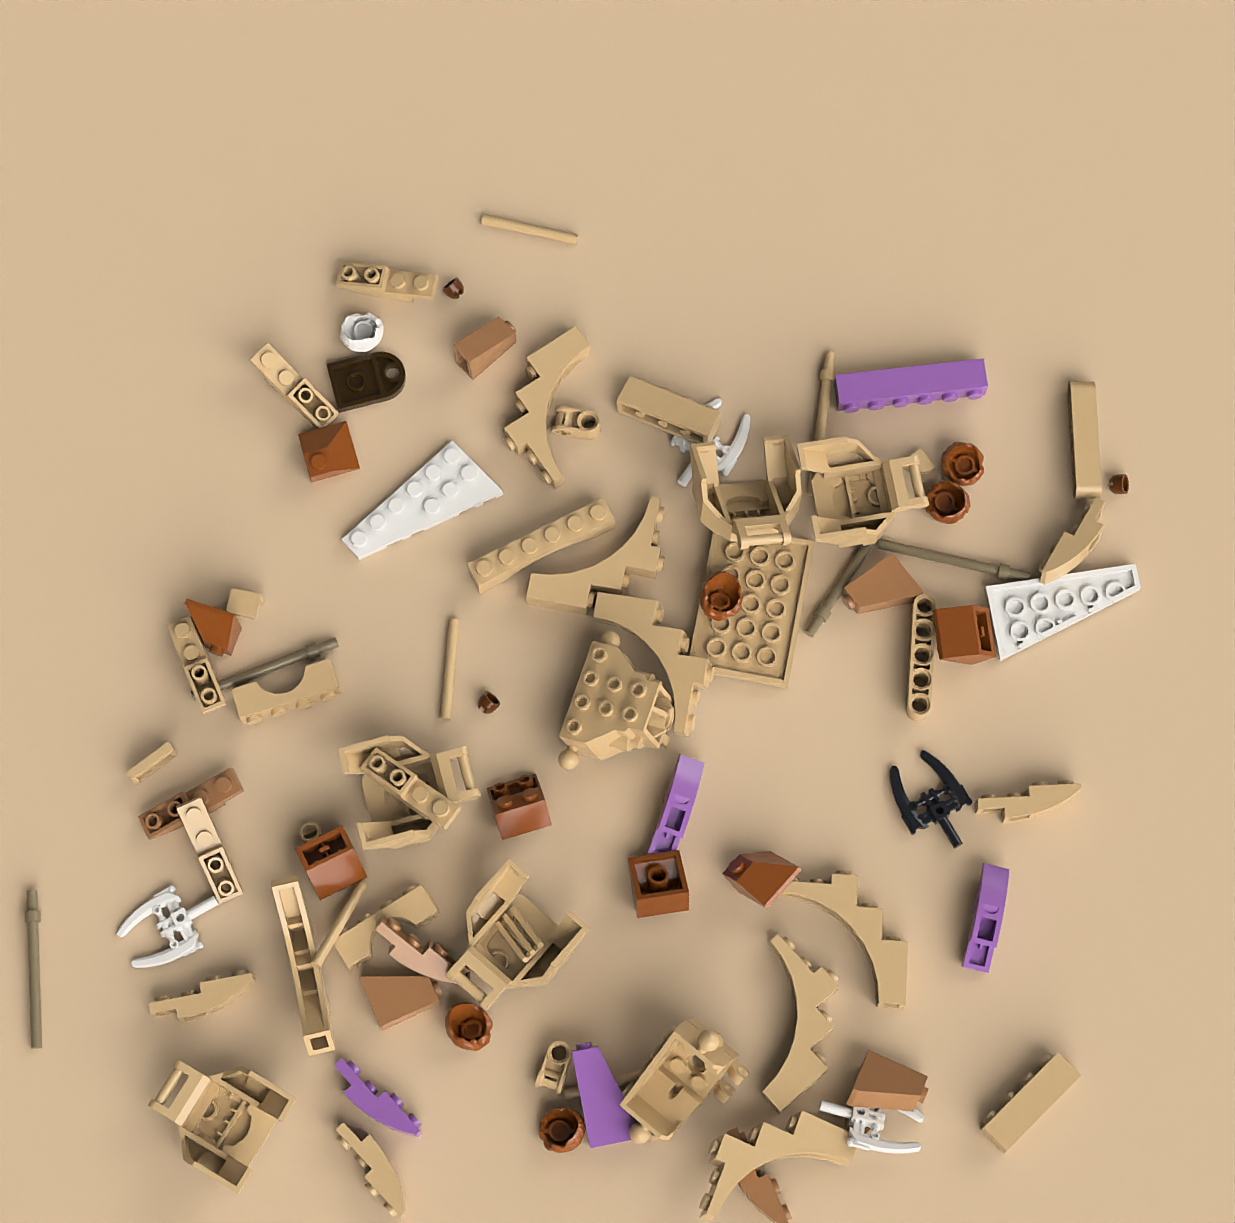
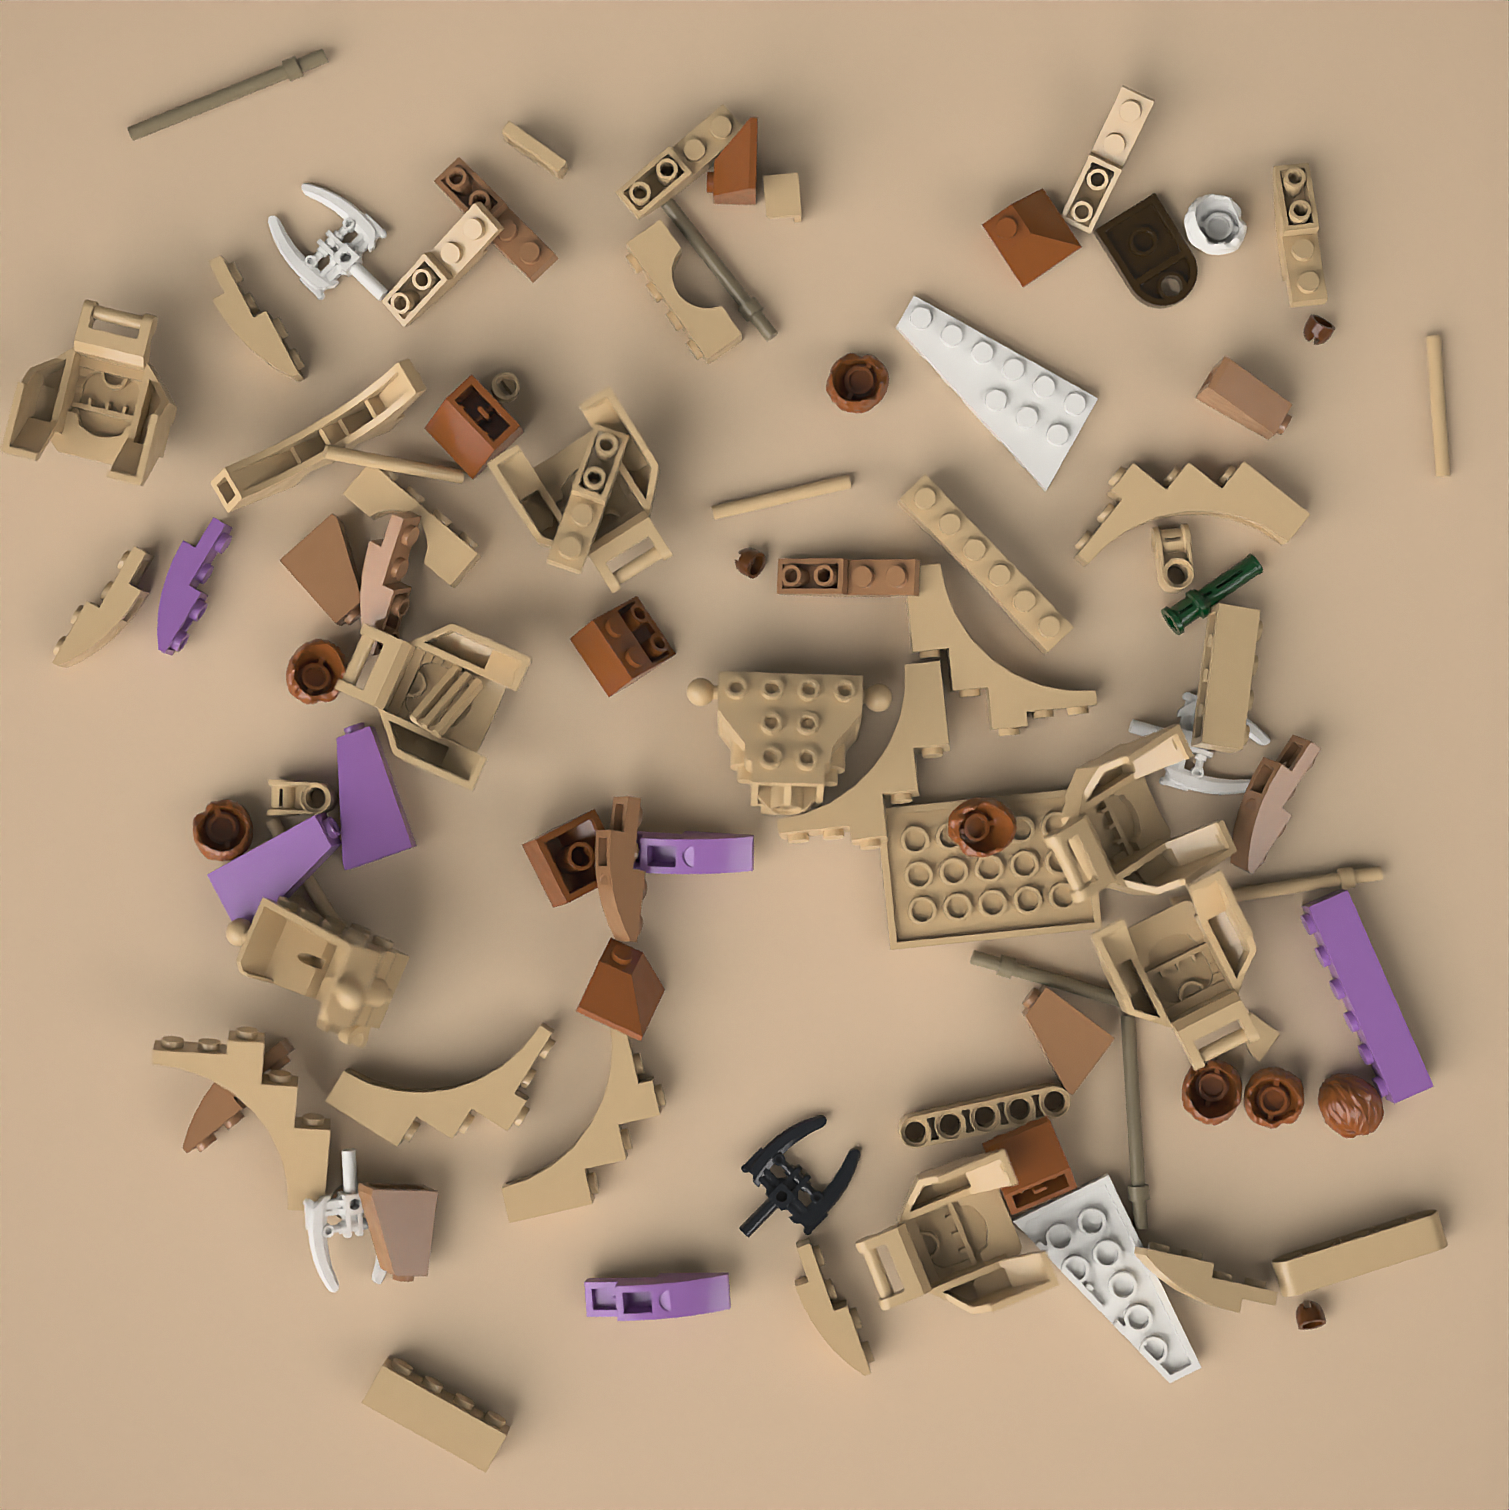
camera: 75 degrees right, 15 degrees up
none -> medium lavender slope [337,722,416,870]
none -> medium nougat slope [595,796,647,942]
none -> medium nougat slope [777,558,920,597]
none -> dark orange hair [826,353,889,413]
none -> tan piece [855,1149,1060,1314]
none -> dark green pin [1161,554,1263,635]
none -> medium nougat slope [1230,735,1321,874]
none -> dark orange hair [1318,1073,1384,1138]

